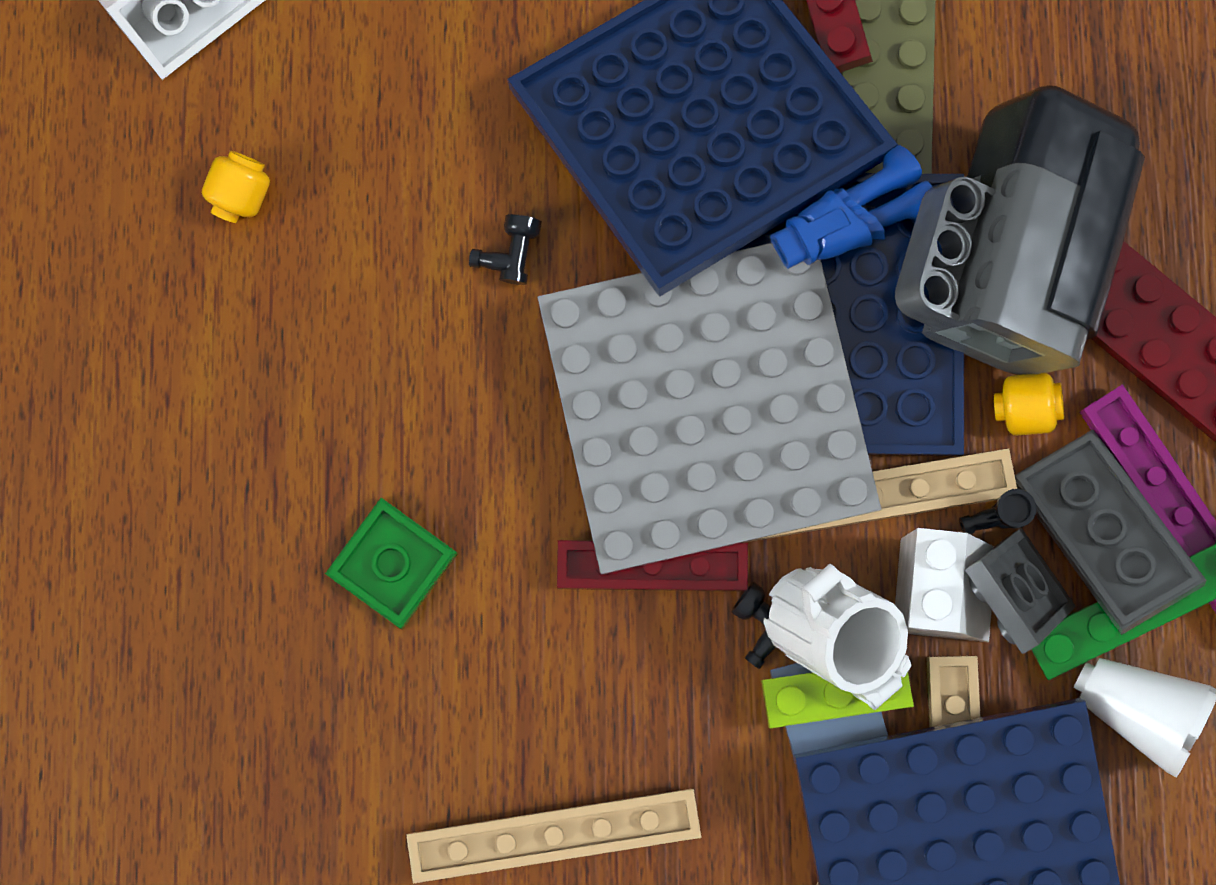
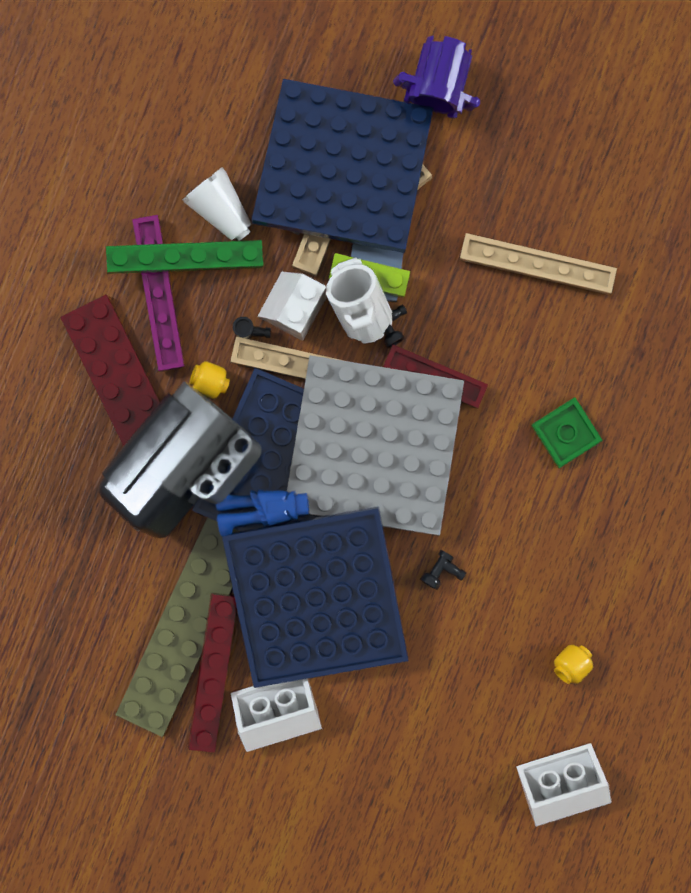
camera: 160 degrees left, 5 degrees up
dark grey plate [965,528,1076,654] -> none
dark grey tile [1015,430,1206,635] -> none

